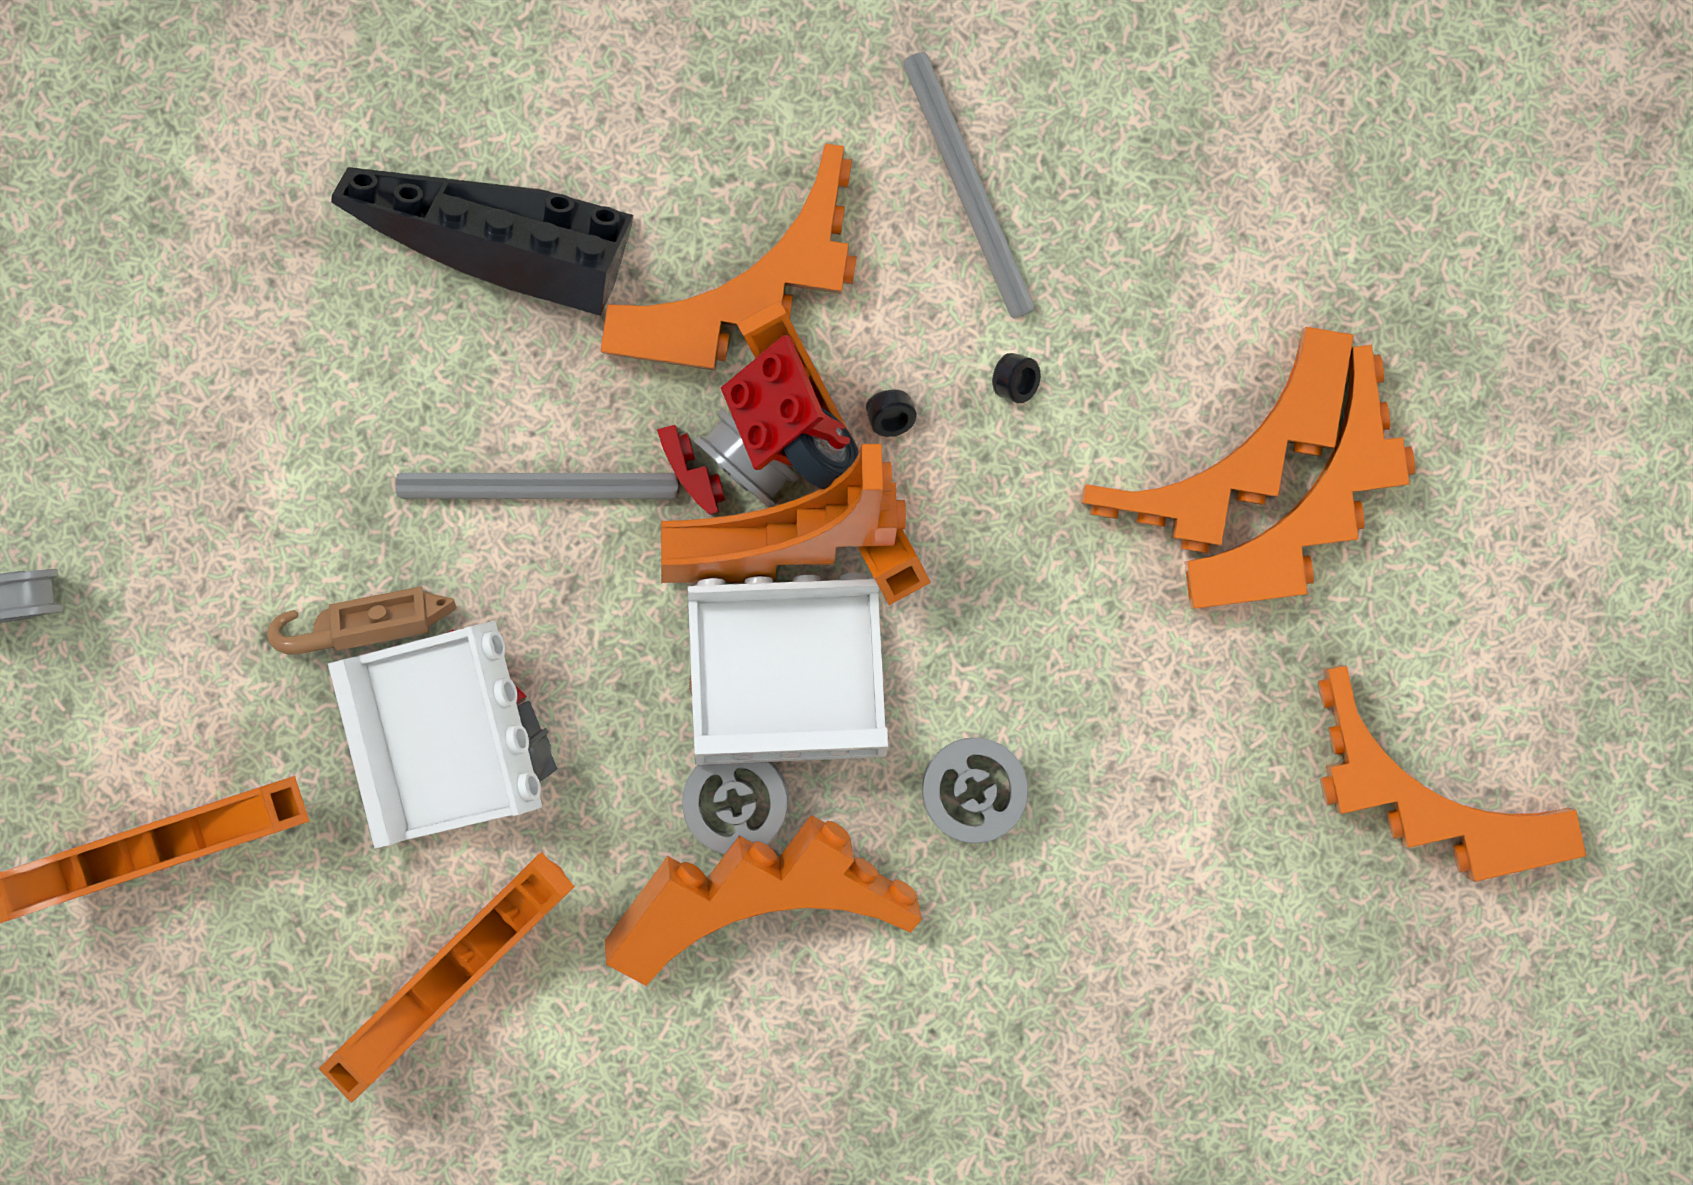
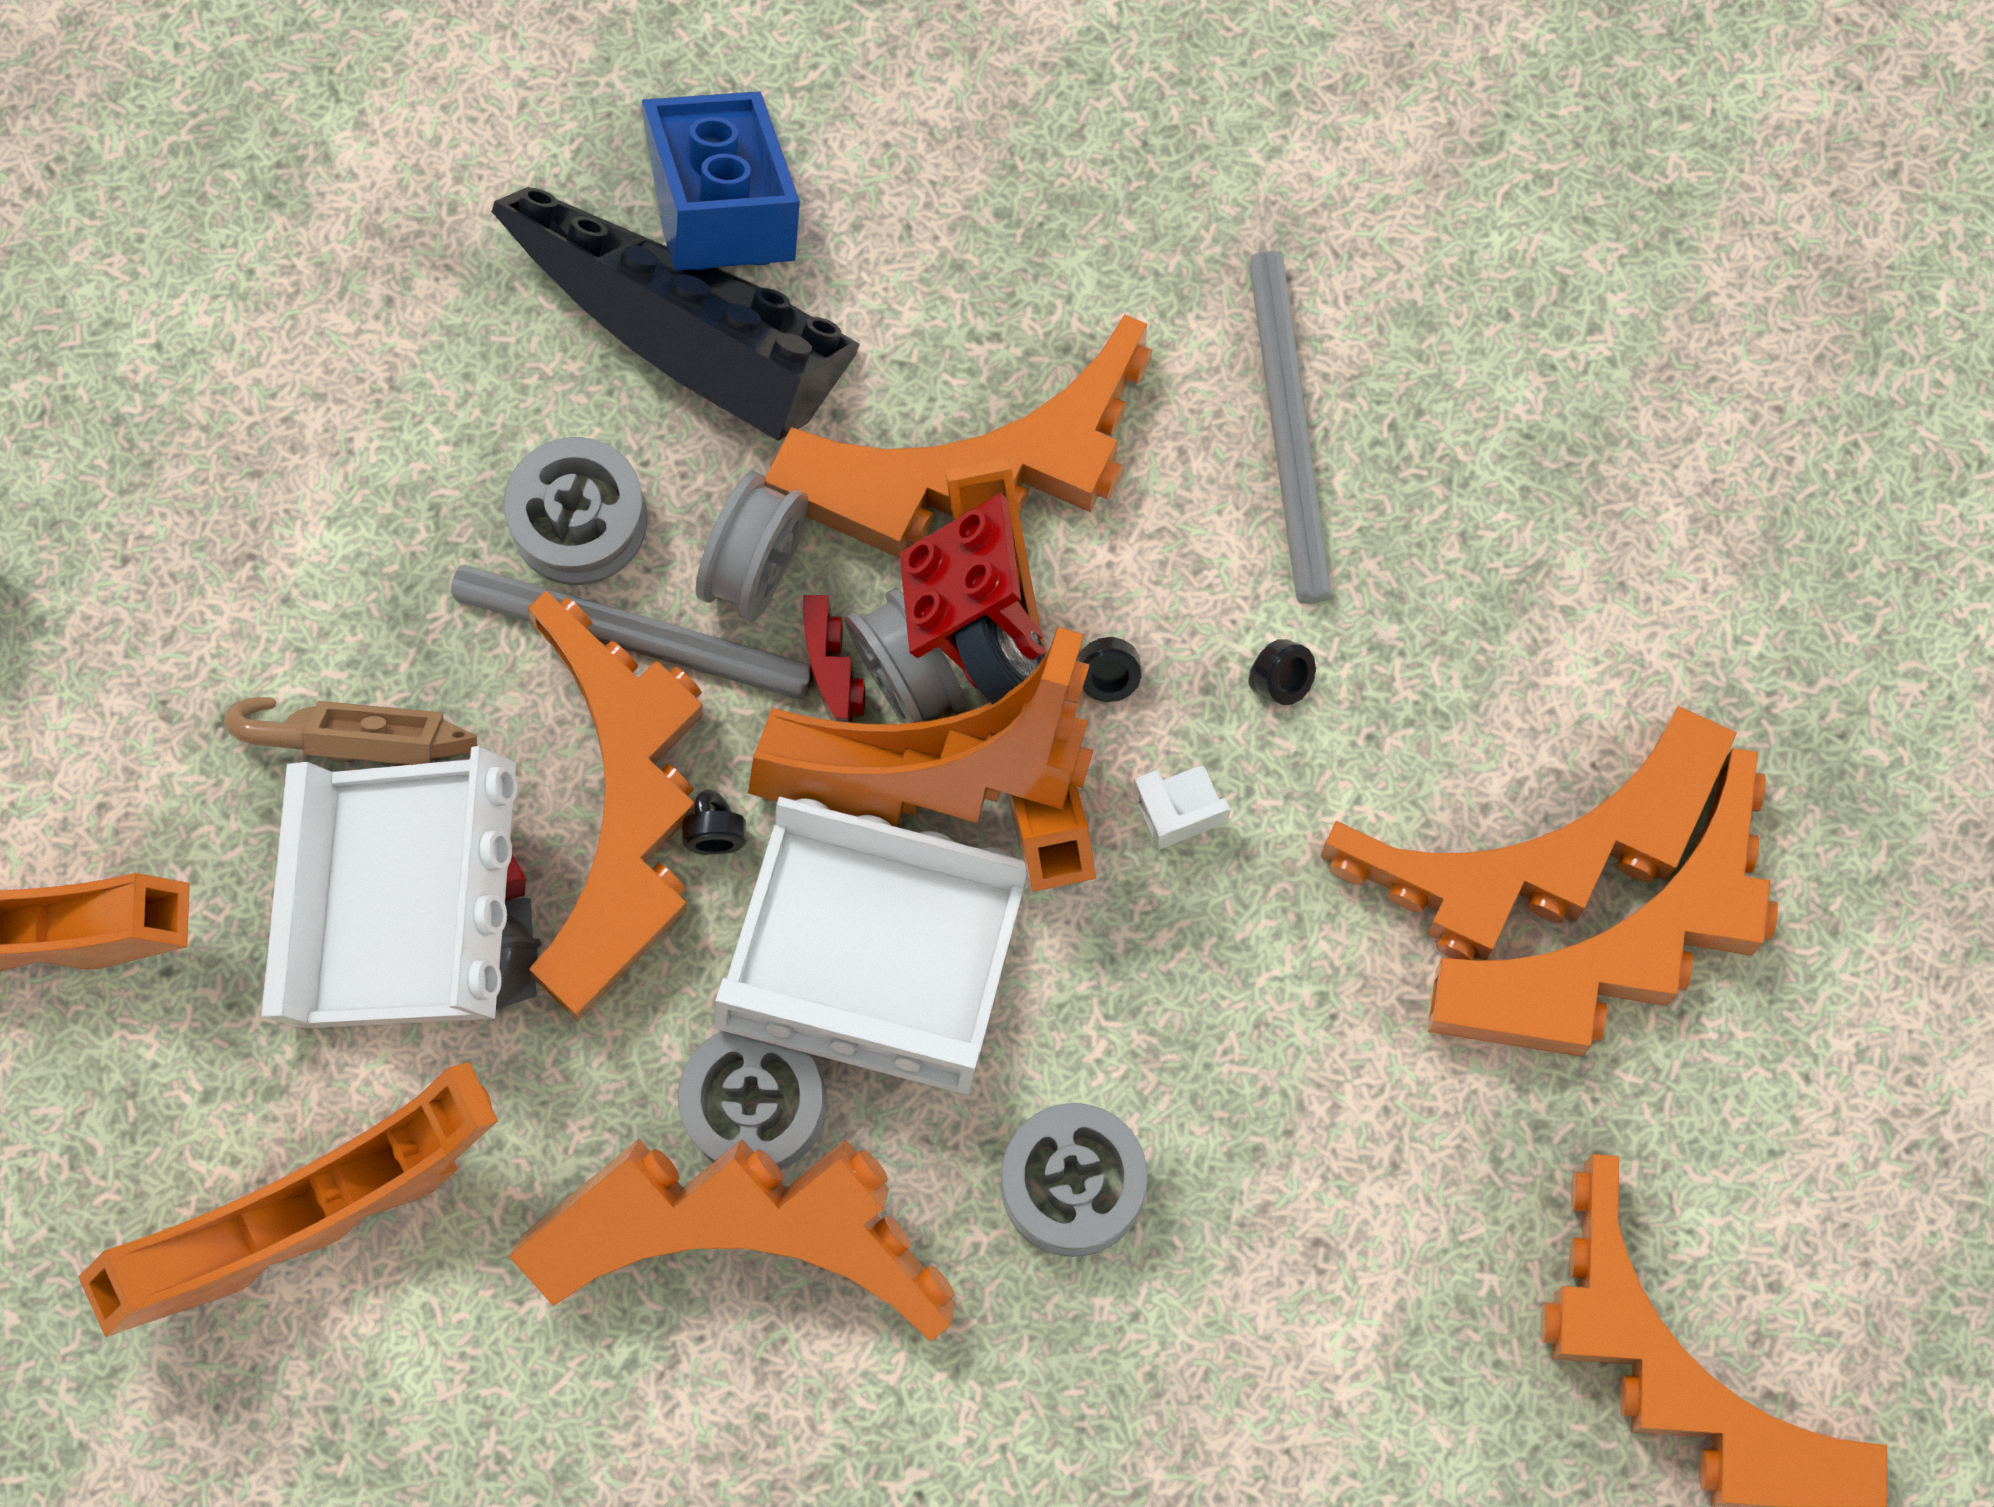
camera: 15 degrees right, 15 degrees down
none -> light grey wheel [504,437,648,585]
none -> orange arch [528,590,703,1022]
none -> blue slope [642,91,800,271]
none -> black tile [682,789,747,855]
none -> light grey wheel [695,471,808,622]
none -> white panel [1133,766,1231,851]

